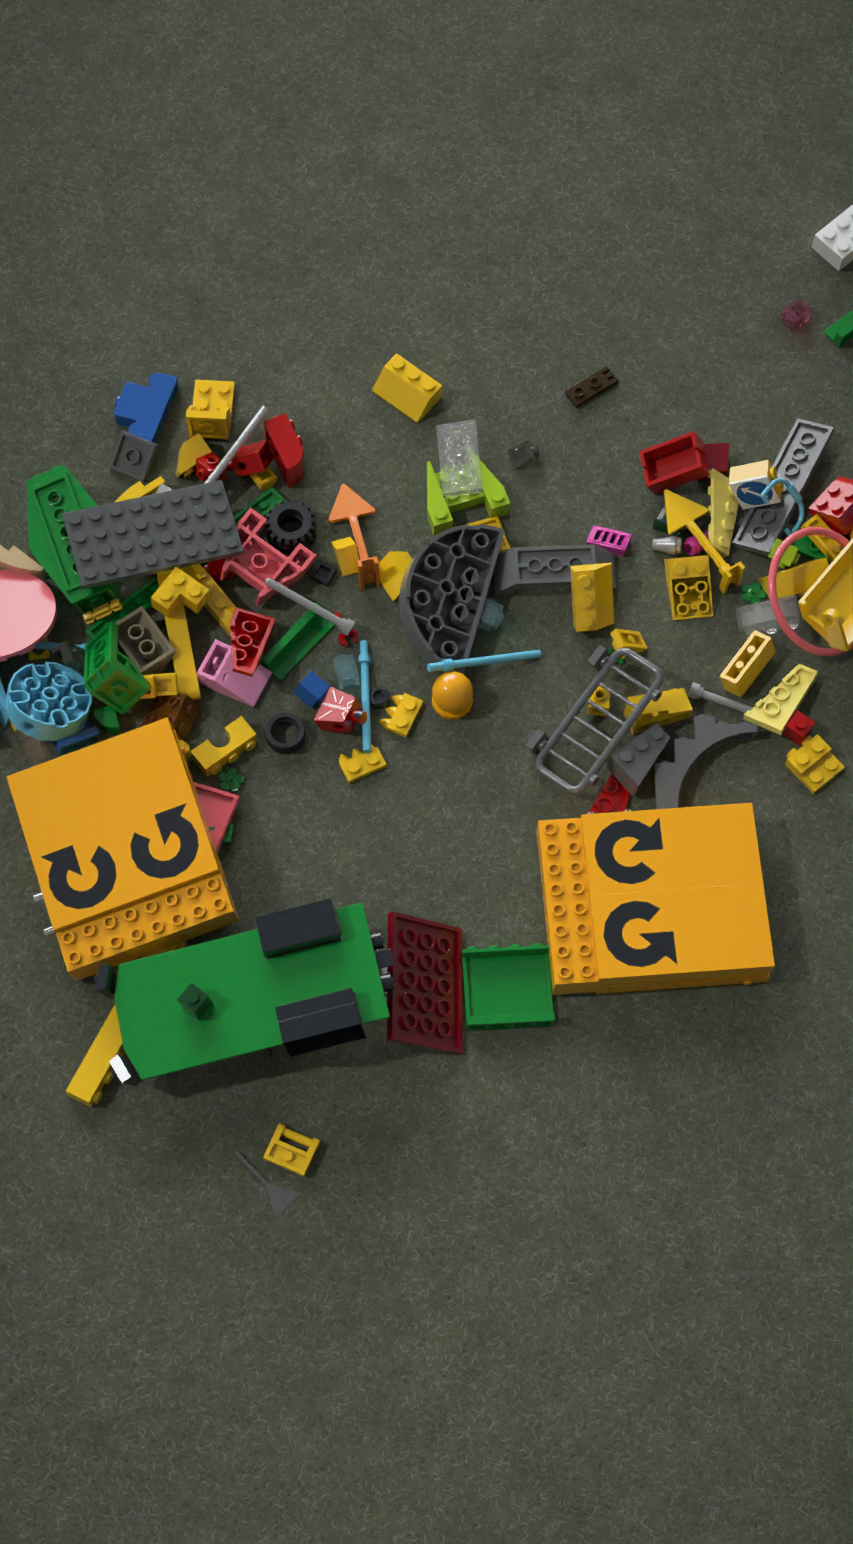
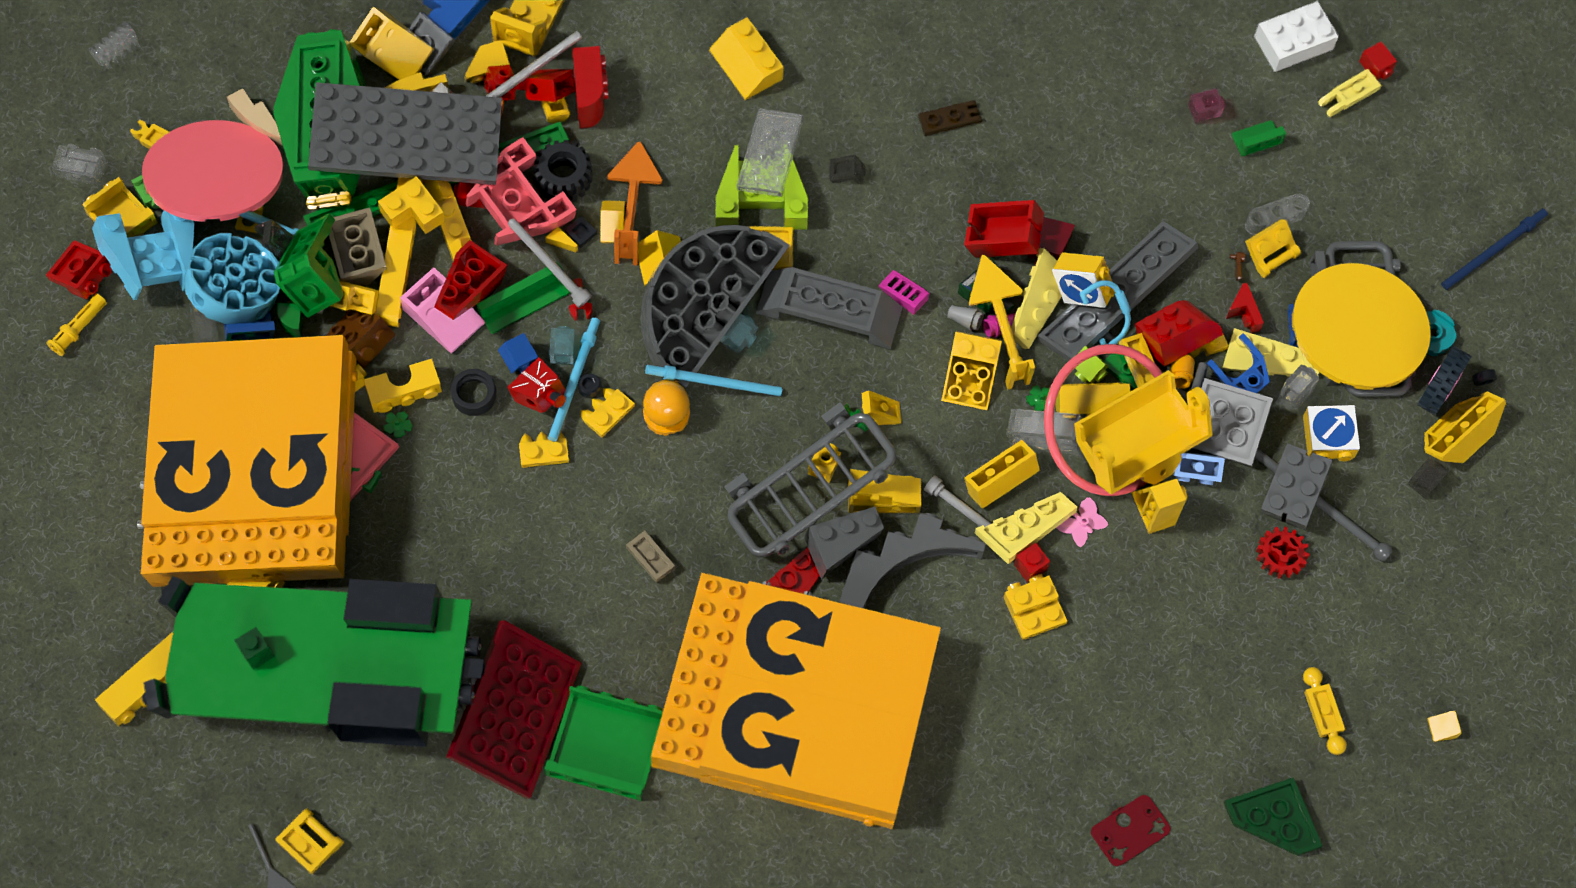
camera: 15 degrees right, 0 degrees up
yellow slope [570,563,614,632] -> none
none -> yellow slope [349,7,434,80]
none -> yellow piece [545,227,578,253]
none -> dark tan plate [626,531,675,583]
none -> bright pink piece [1056,498,1108,547]

